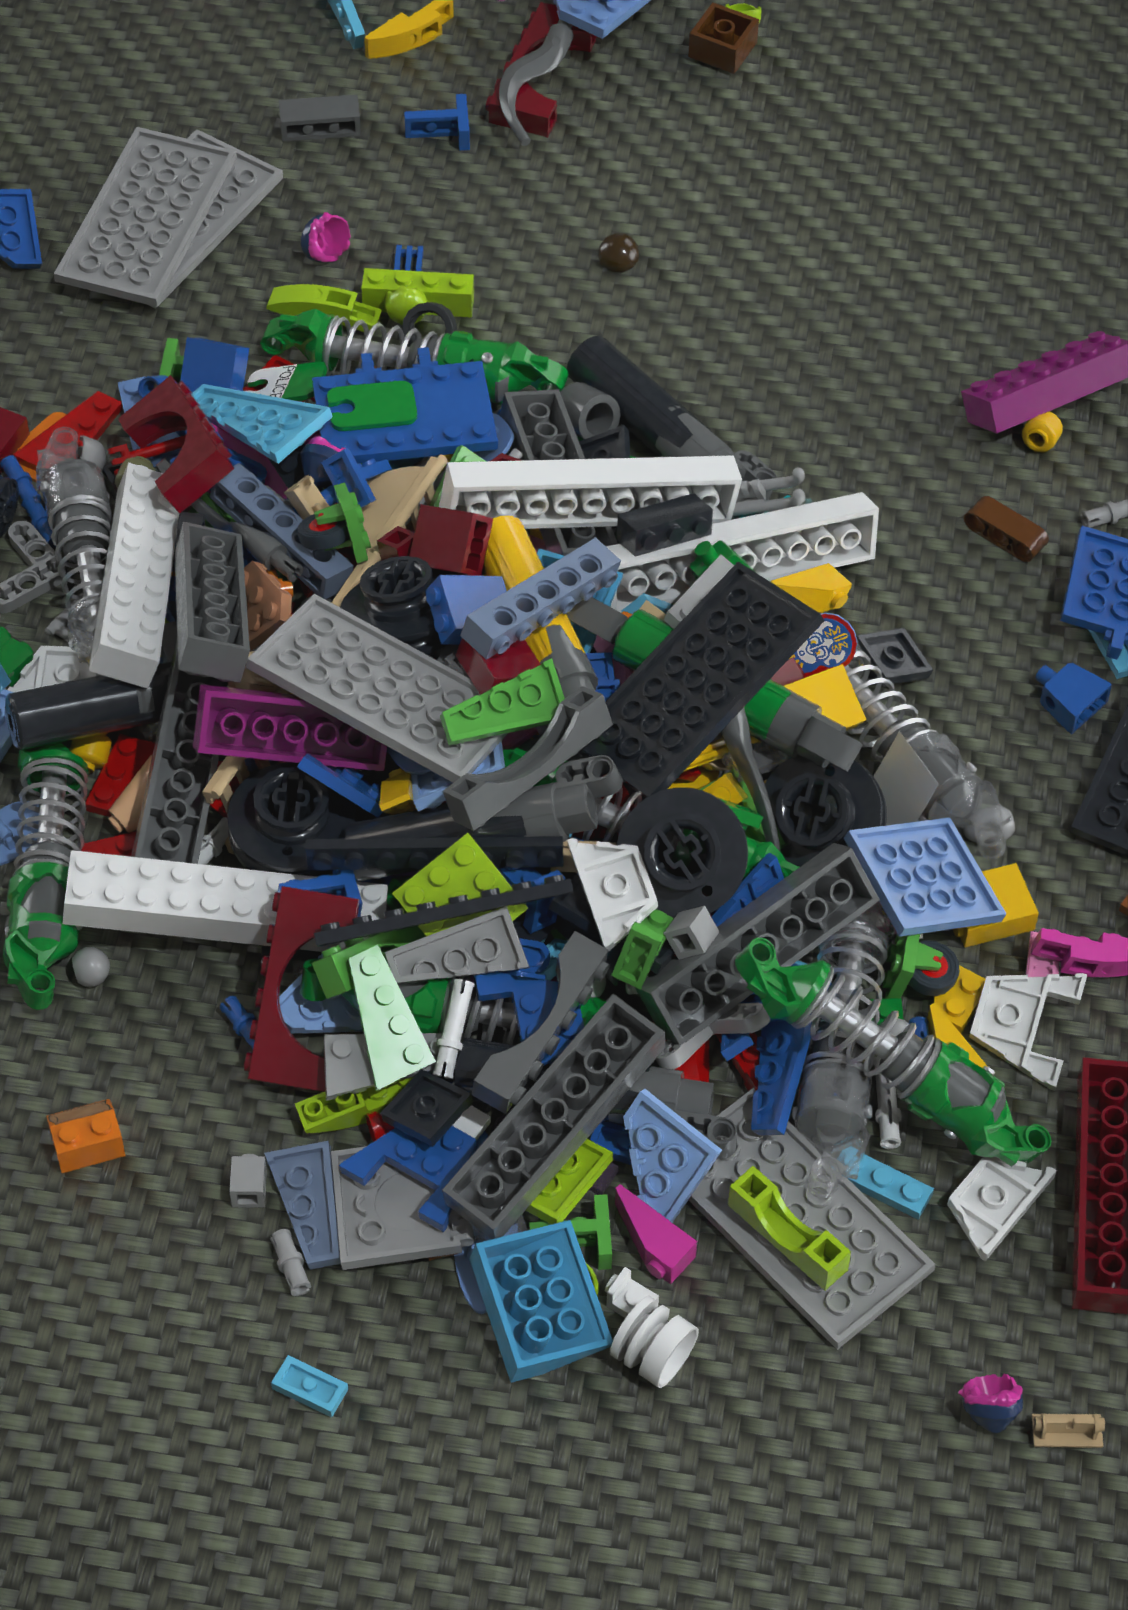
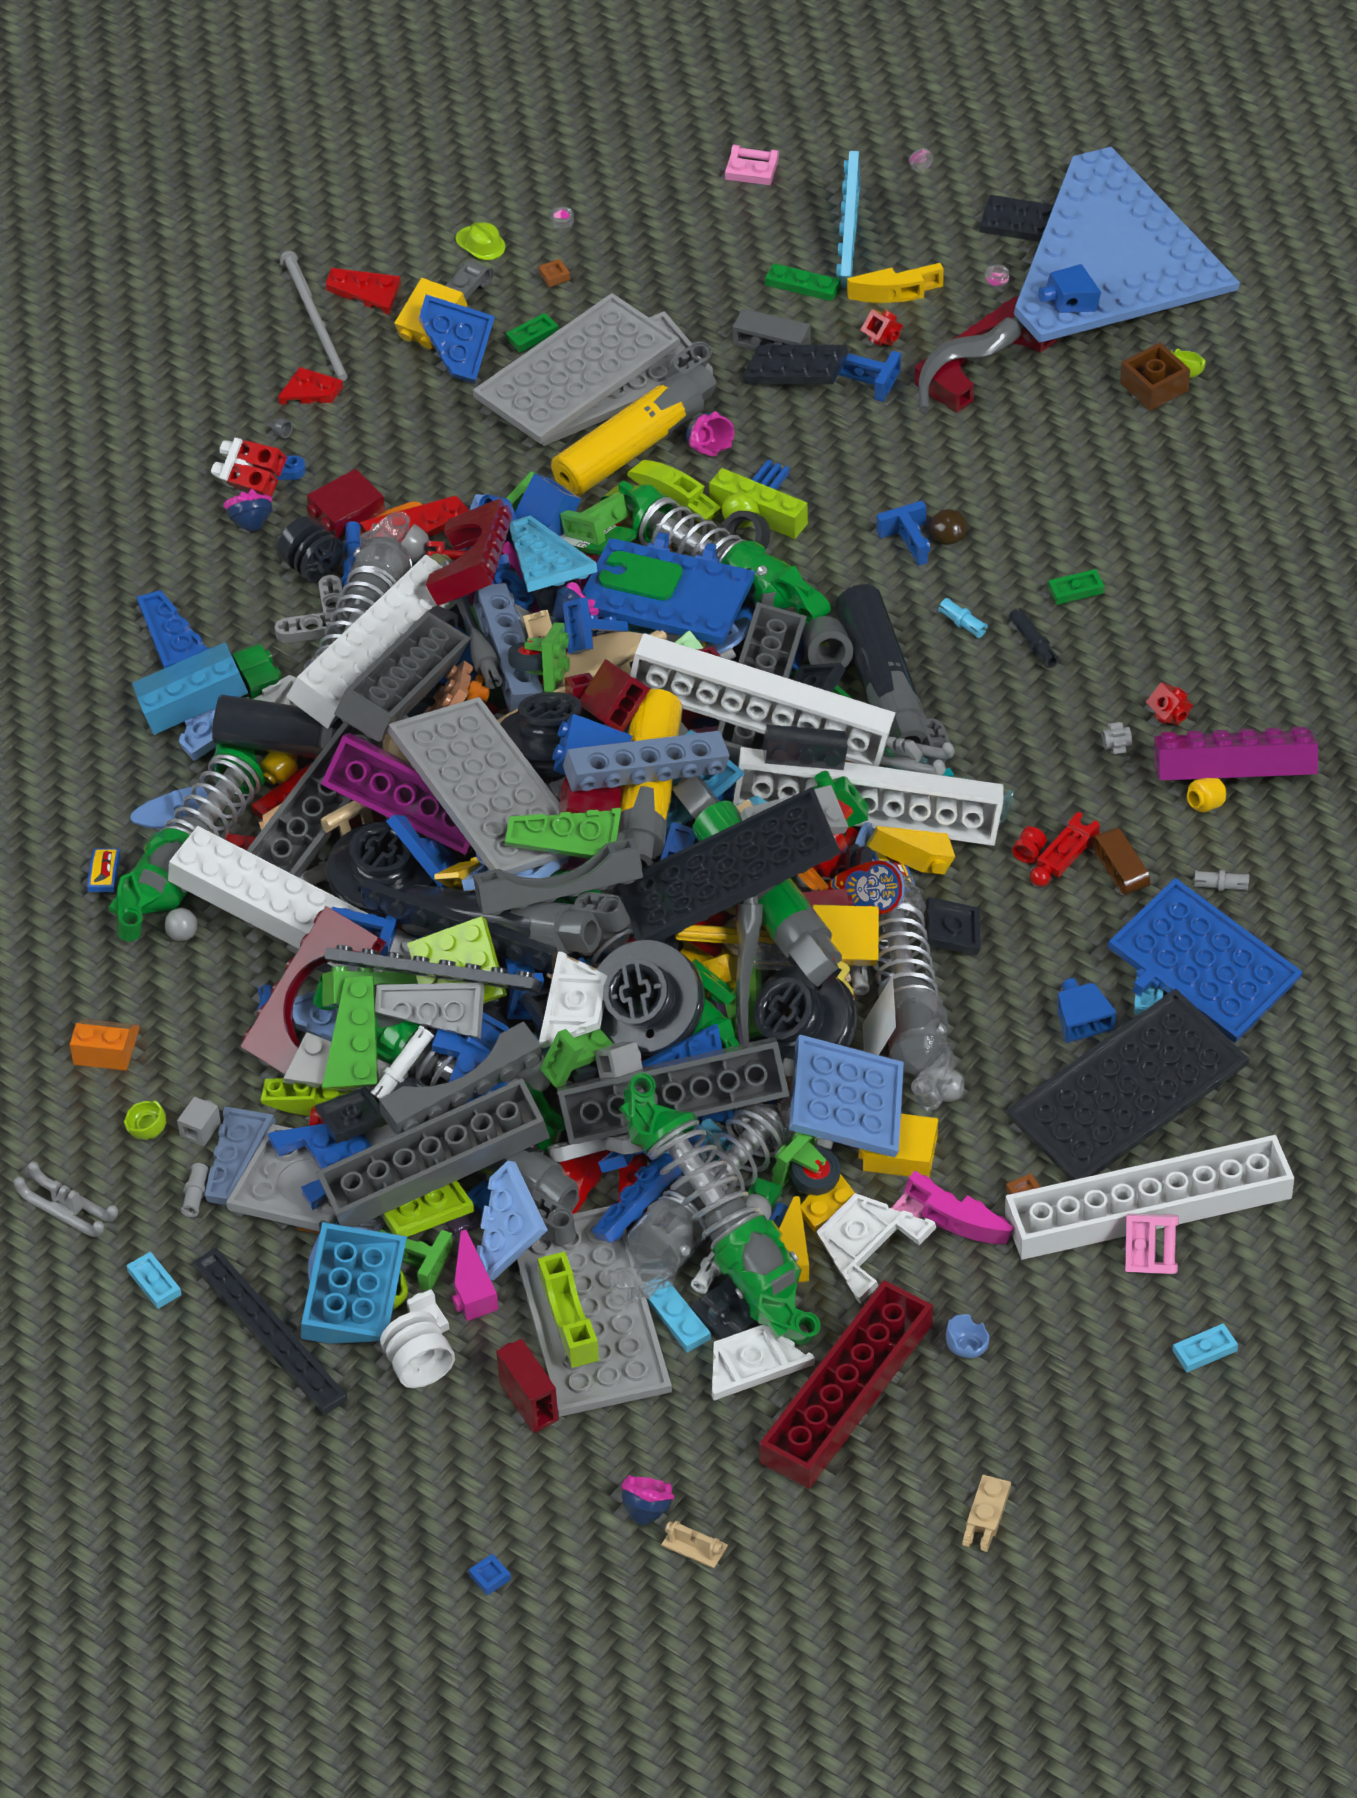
camera: 30 degrees right, 5 degrees down
none -> light grey piece [14,1161,118,1237]
none -> lime hair [124,1100,166,1140]
none -> black plate [193,1247,348,1416]
none -> blue plate [469,1554,511,1596]
none -> dark red brick [496,1338,559,1433]
none -> green plate [506,313,559,353]
none -> dark orange plate [539,259,570,287]
none -> clear tile [550,207,574,229]
none -> yellow piece [551,341,717,497]
none -> bright green bracket [560,492,628,545]
none -> black hinge [690,1277,760,1340]
none -> black plate [743,344,849,384]
none -> green plate [765,263,840,301]
none -> red brick [861,309,903,346]
none -> blue bracket [876,501,931,566]
none -> medium azure pin [938,598,988,638]
none -> black pin [1009,608,1059,668]
none -> red wheel [1012,826,1047,864]
none -> red plate [1030,812,1100,887]
none -> green plate [1048,569,1105,605]
none -> light grey gear [1102,722,1132,754]
none -> red brick [1146,682,1194,725]

